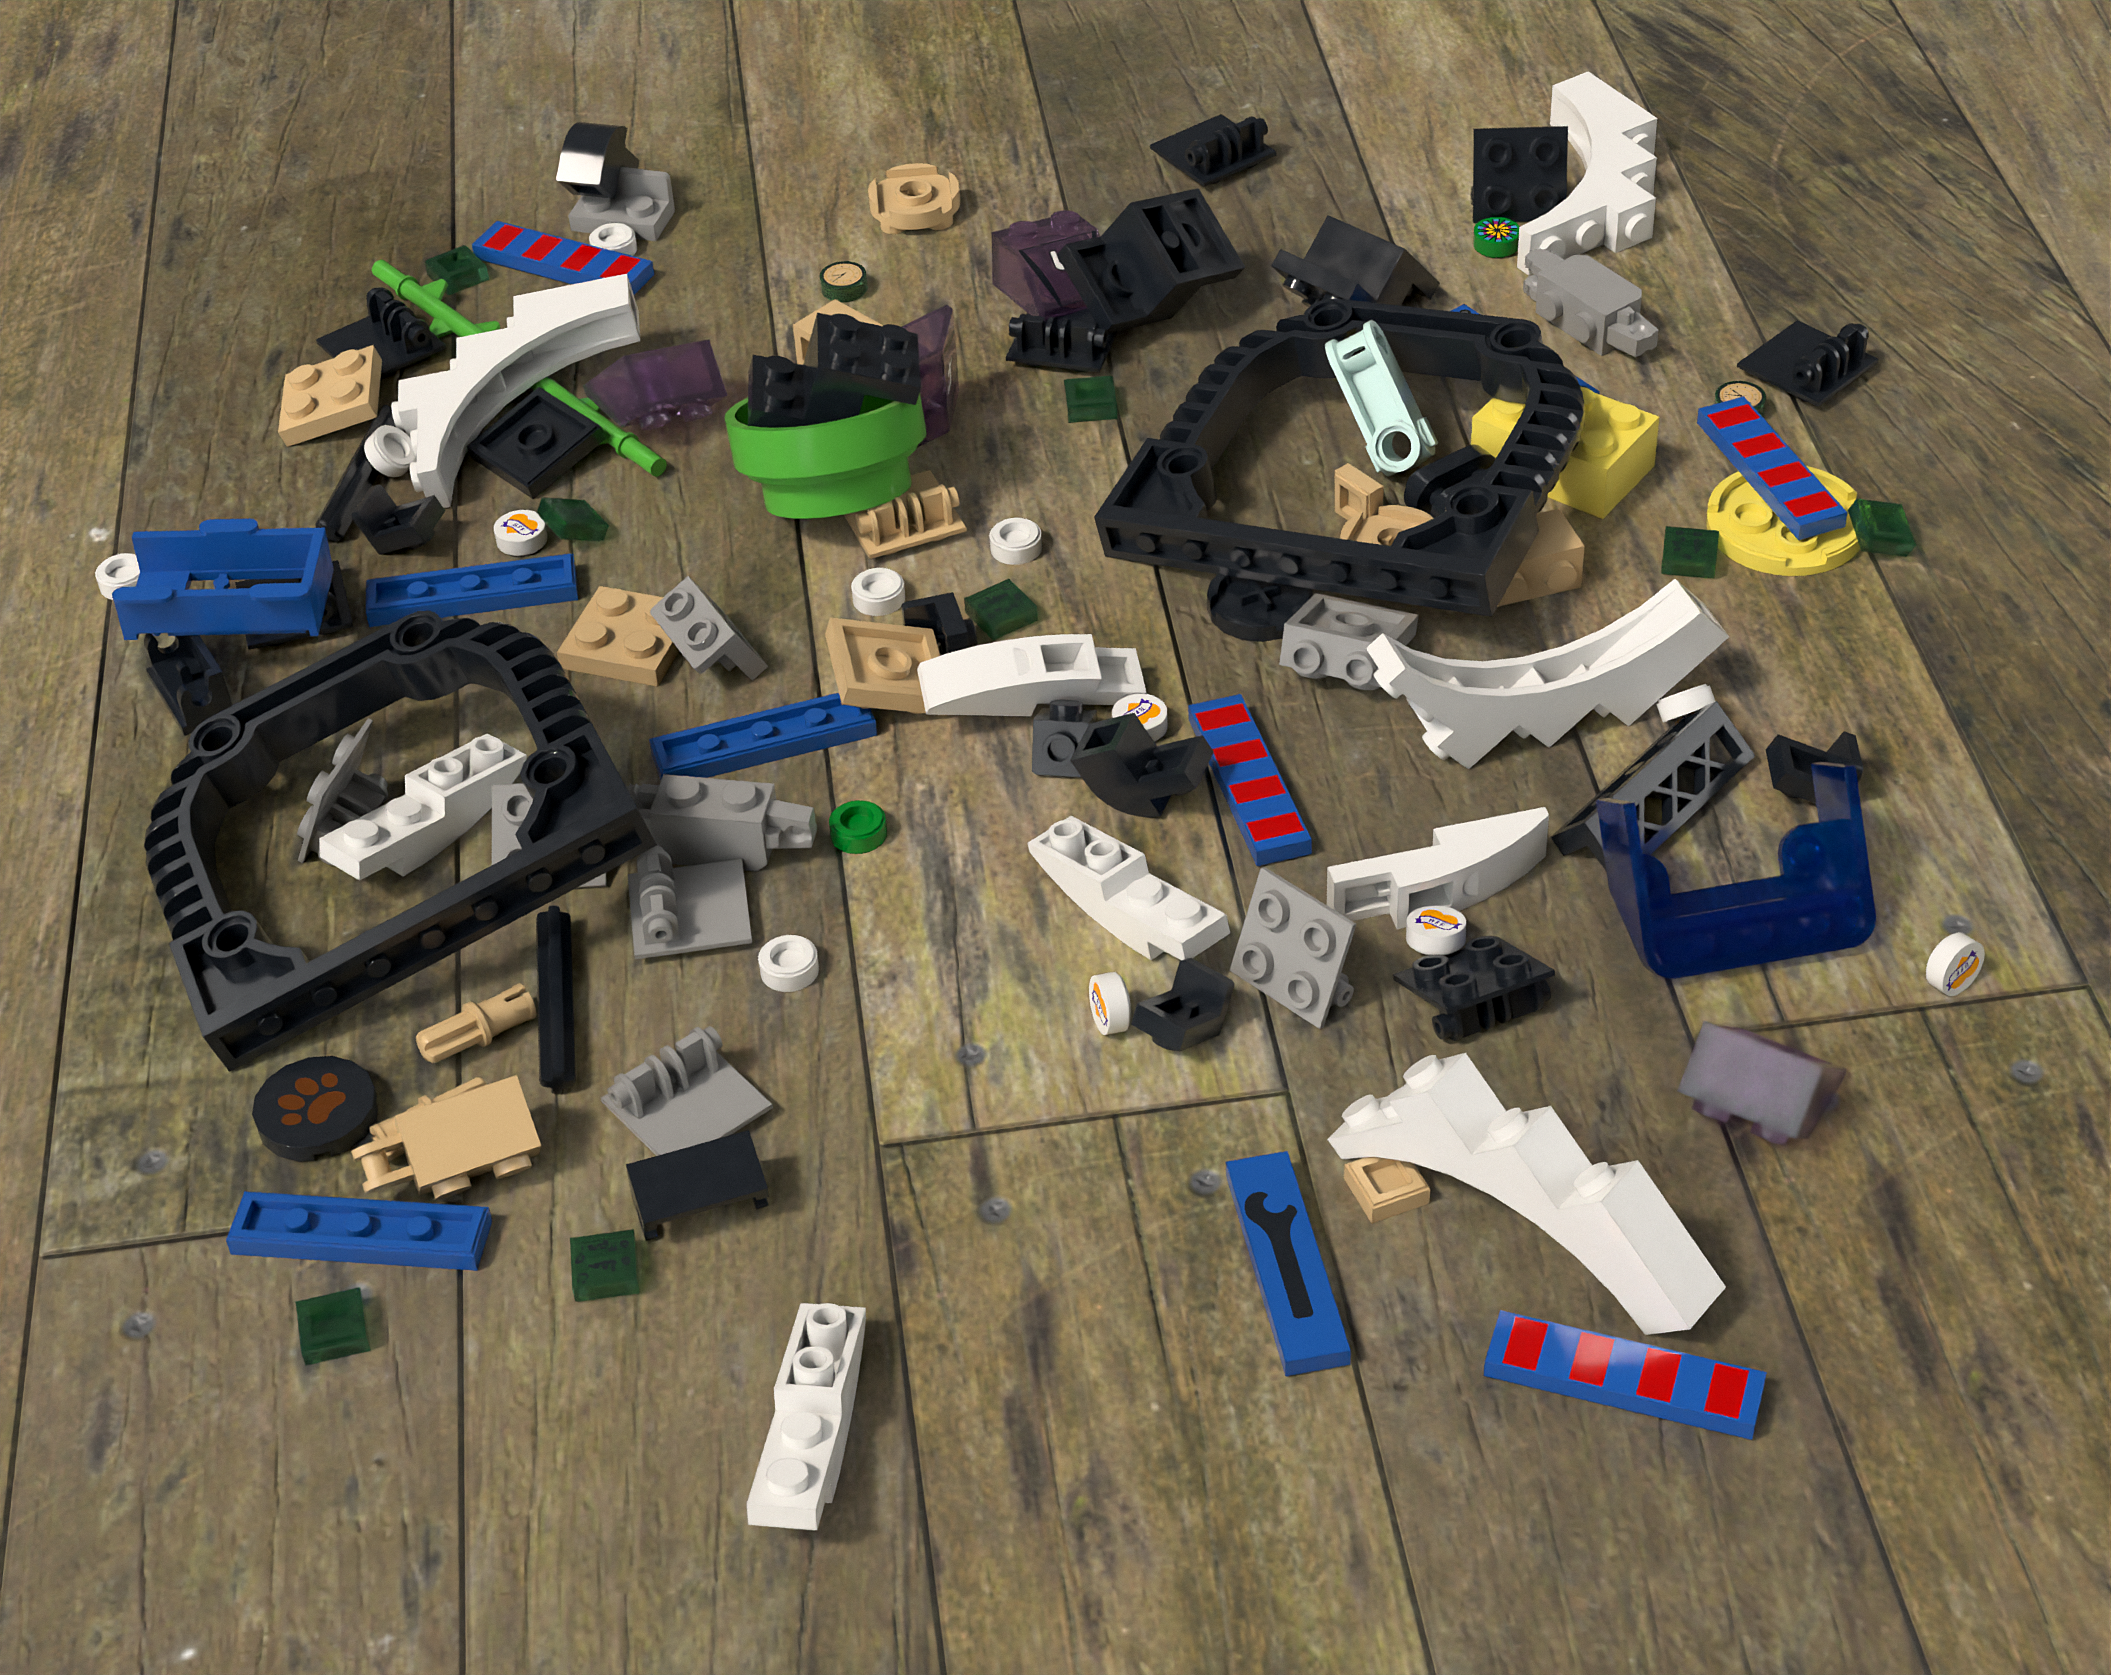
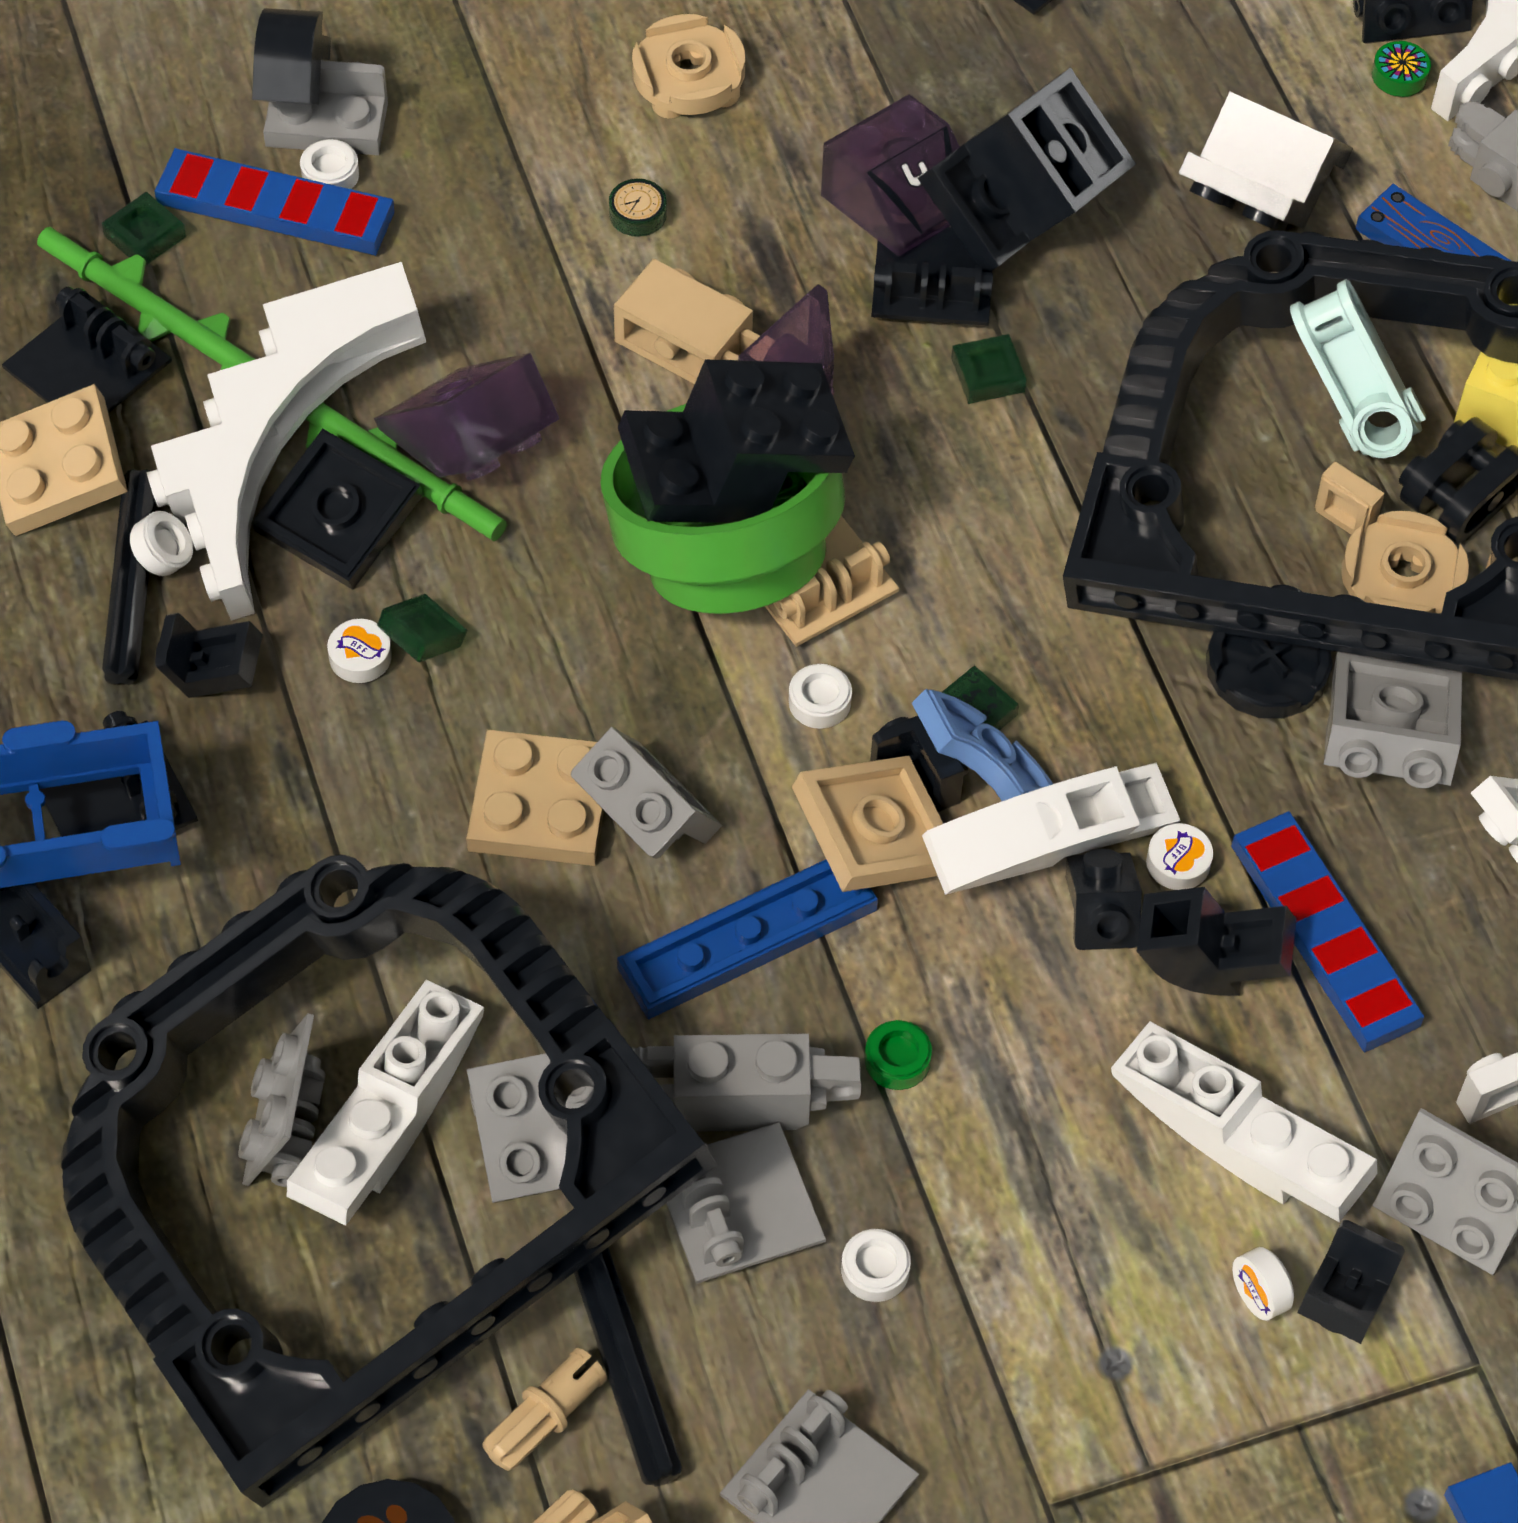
camera: 15 degrees left, 15 degrees up
blue tile [366,553,578,627] -> none
white tile [989,518,1042,565] -> none
none -> medium blue tile [912,689,1053,801]

